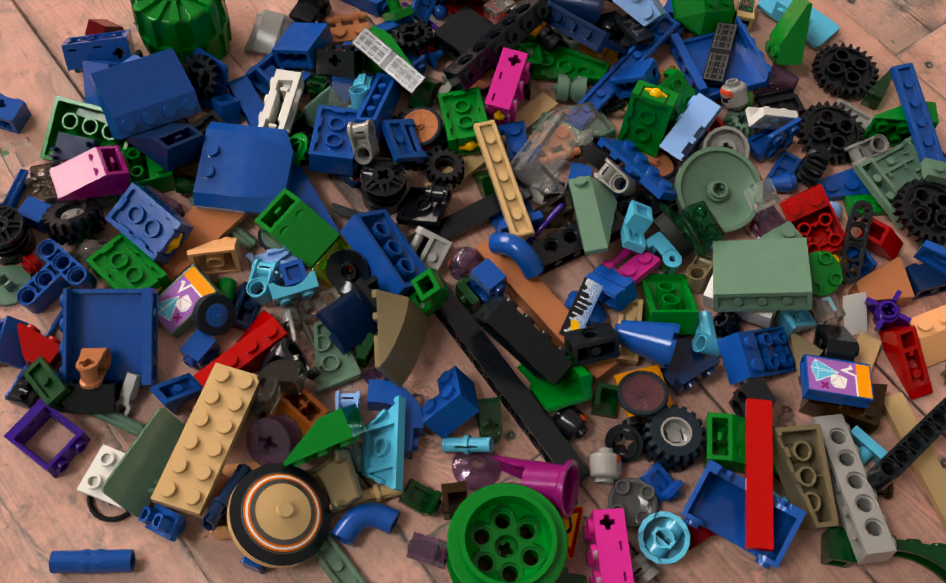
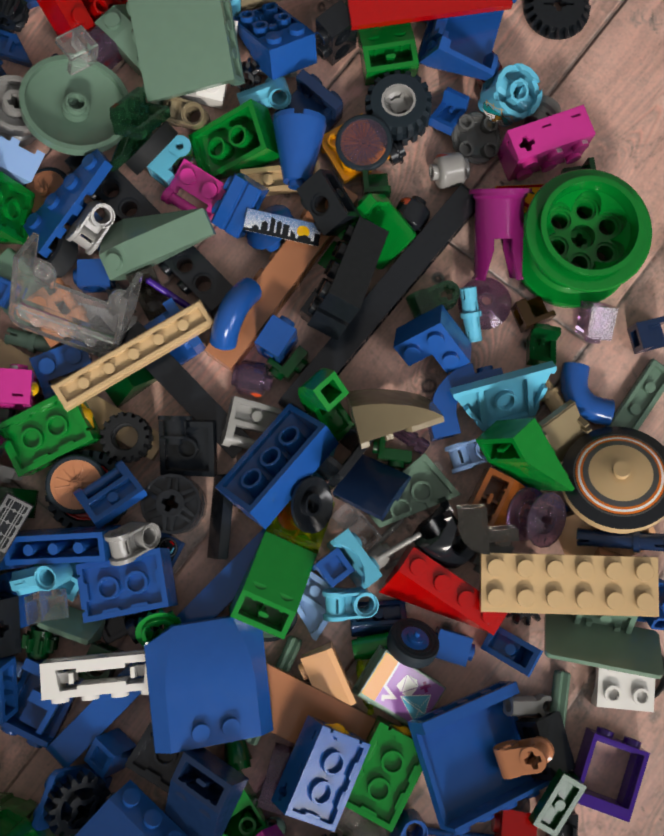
camera: 105 degrees left, 20 degrees up
black gear [605,424,644,463] -> none
medium azure slope [620,200,653,254] -> none
blue cone [763,171,797,192] -> none

